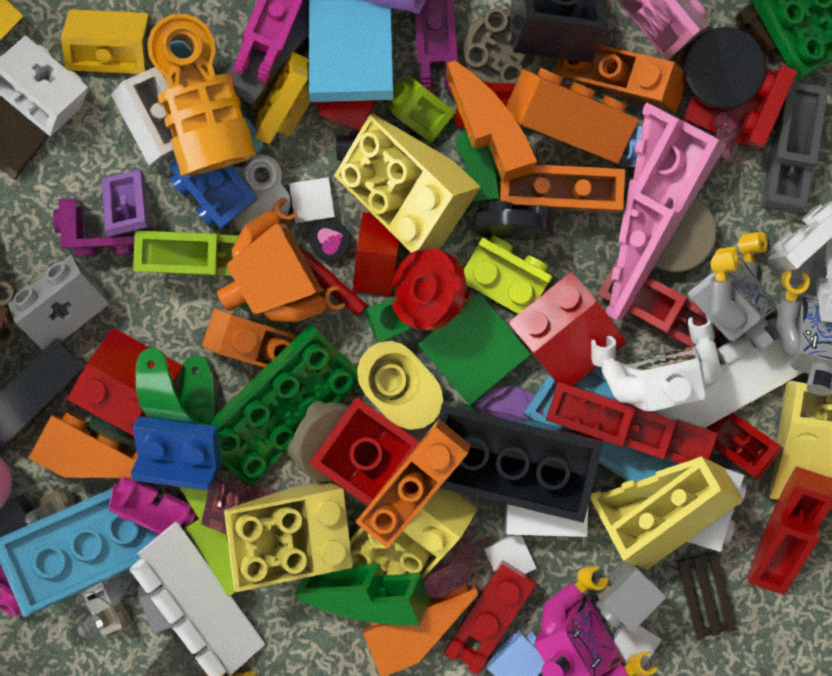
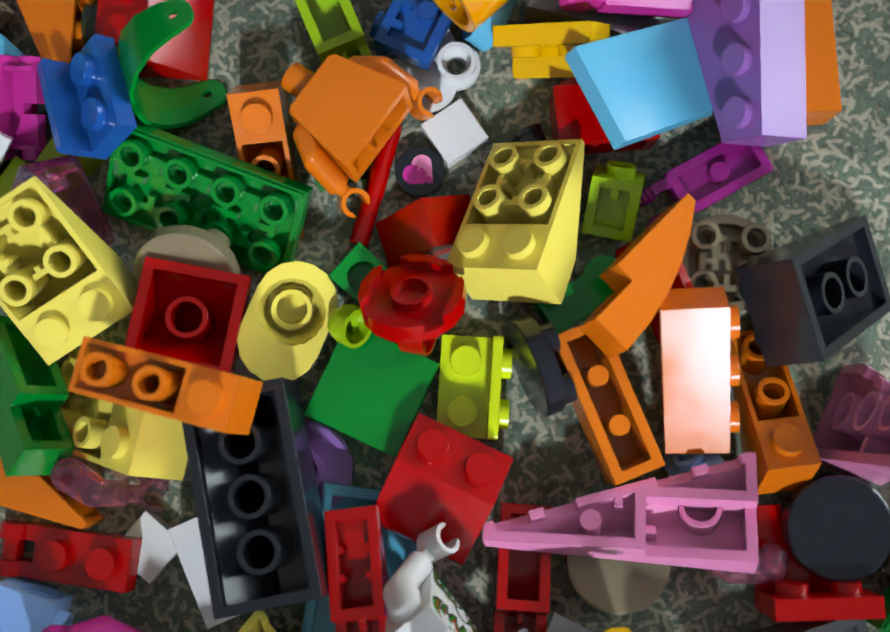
camera: 70 degrees right, 5 degrees down
none -> lime hinge [327,303,372,348]

